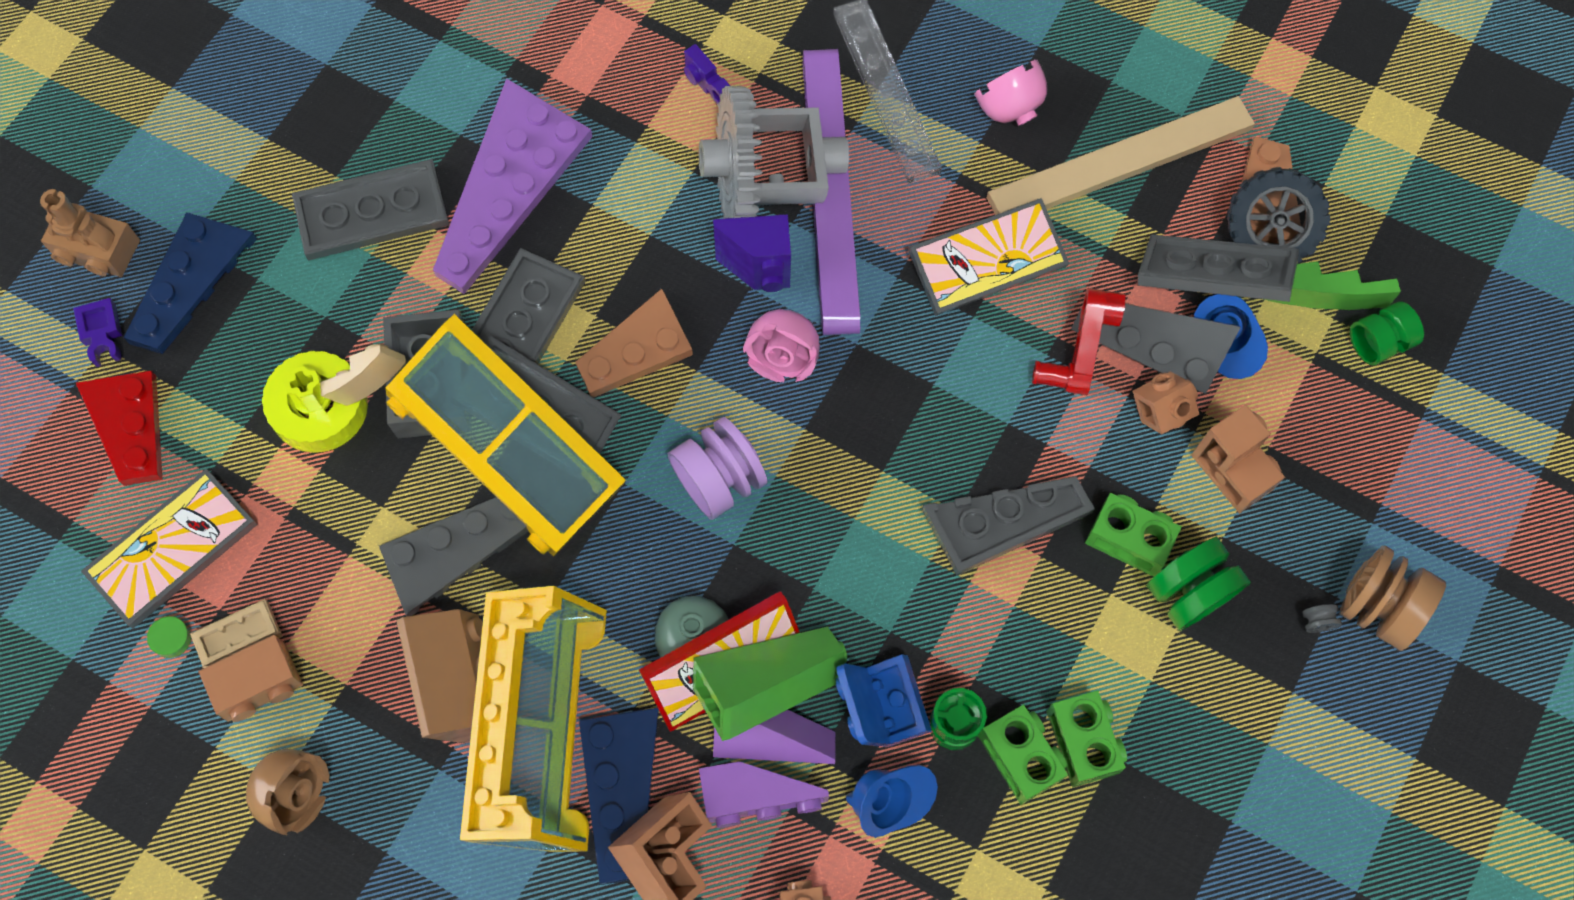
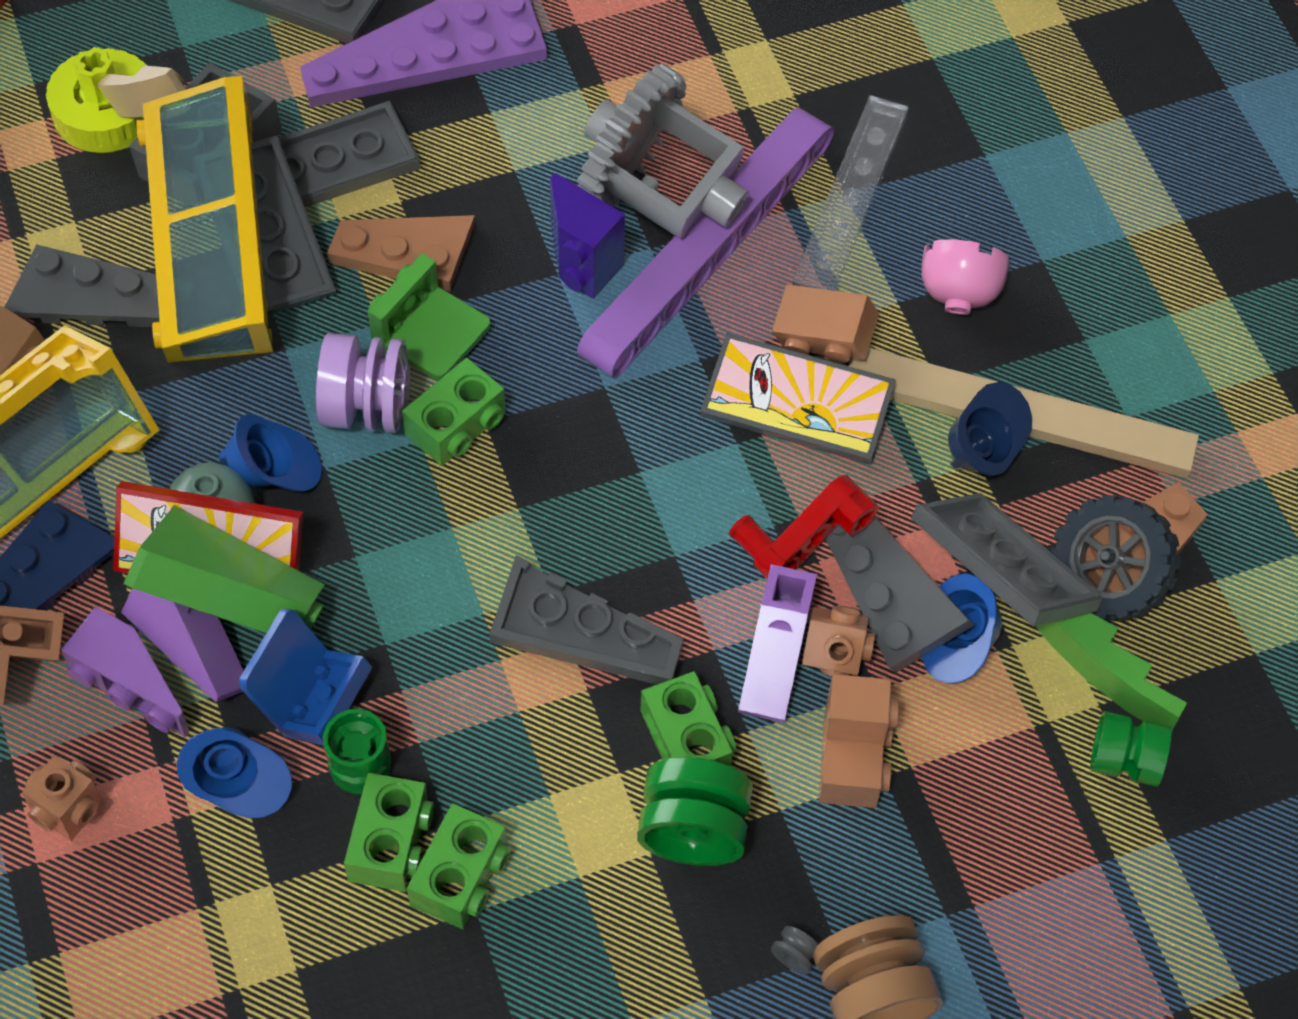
camera: 40 degrees right, 10 degrees down
dark purple plate [684,44,730,104] -> none
bright pink cylinder [743,309,820,382] -> none
none -> blue piece [219,414,322,492]
none -> bright green bracket [368,253,490,381]
none -> bright green brick [402,357,505,466]
none -> slope [738,564,817,723]
none -> nougat brick [772,284,879,363]
none -> dark blue piece [948,382,1032,476]

